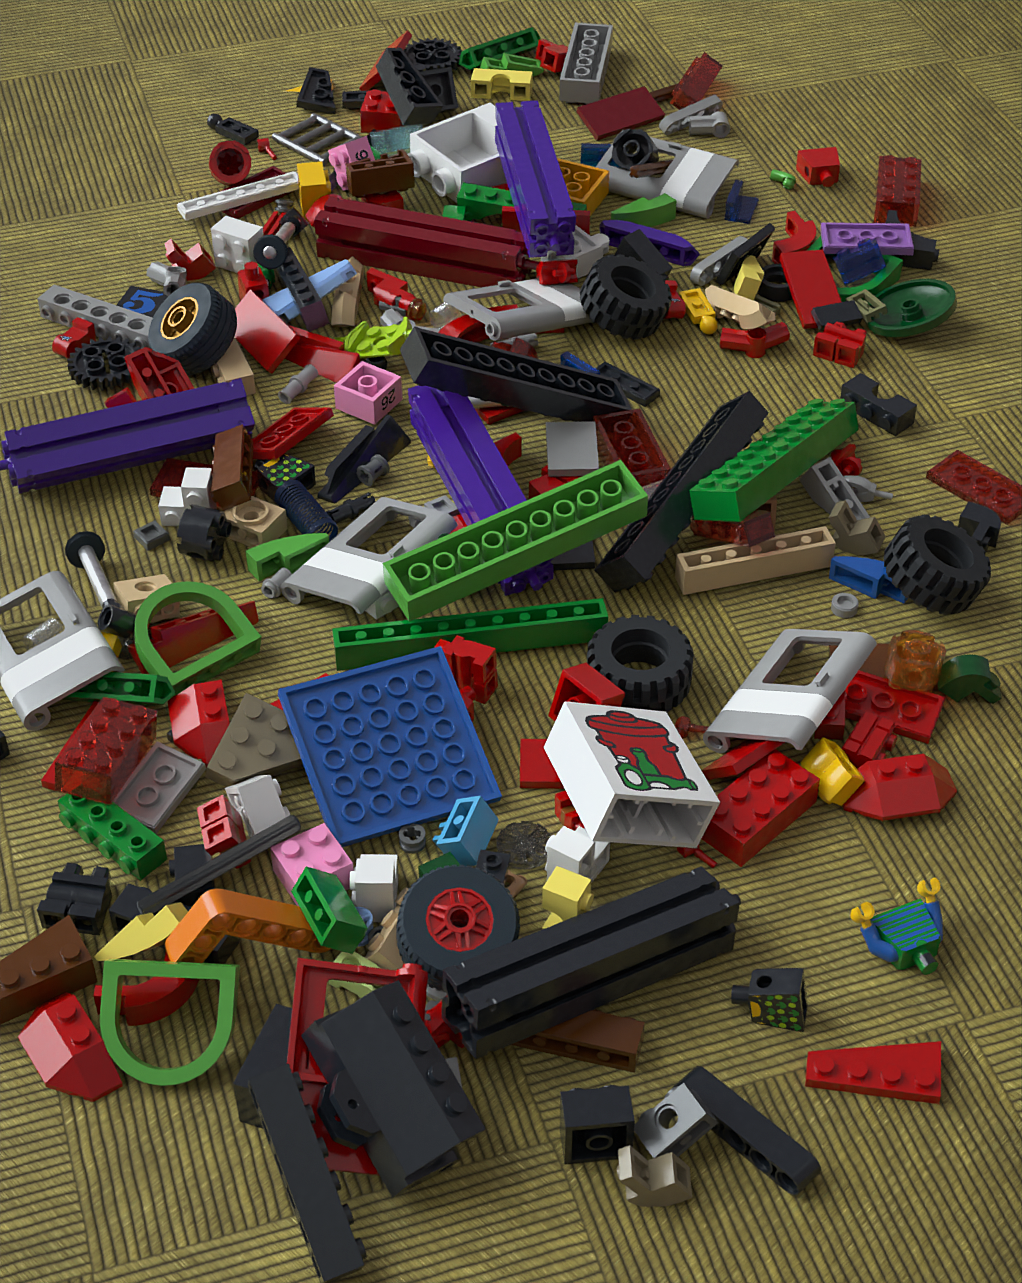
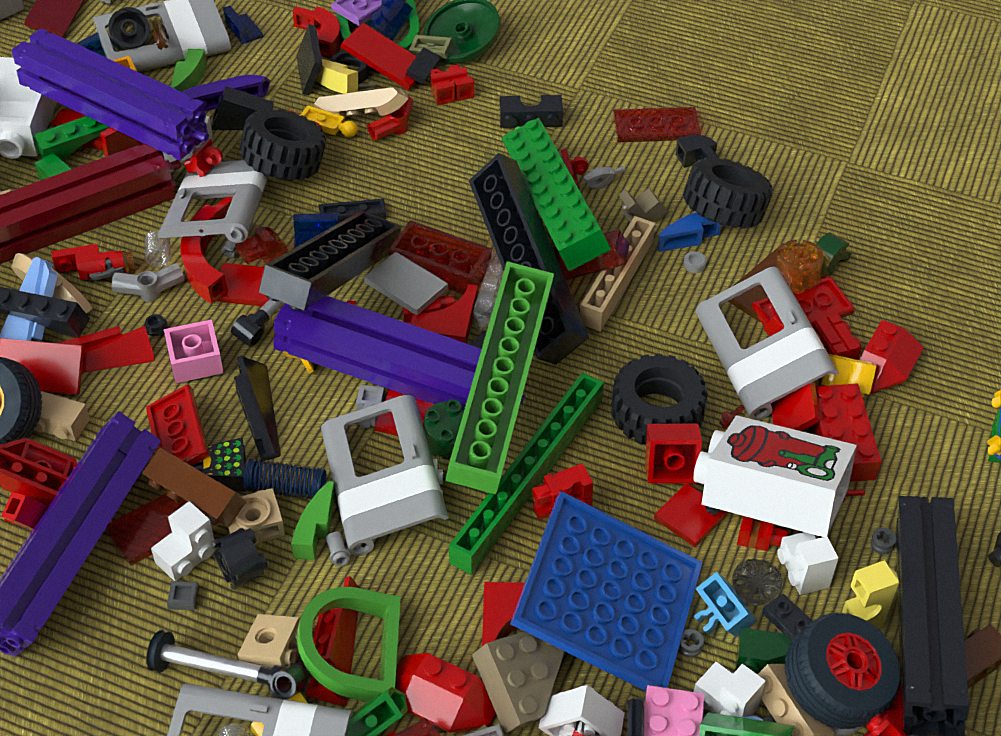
camera: 50 degrees left, 5 degrees up
light grey pin [278,364,318,404] -> none
black pin [326,492,376,525] -> none
lime plate [335,316,412,358] -> none
dark grey bush [357,454,390,486] -> none
light grey beam [690,236,748,286] -> none
light grey slope [799,457,870,520] -> none

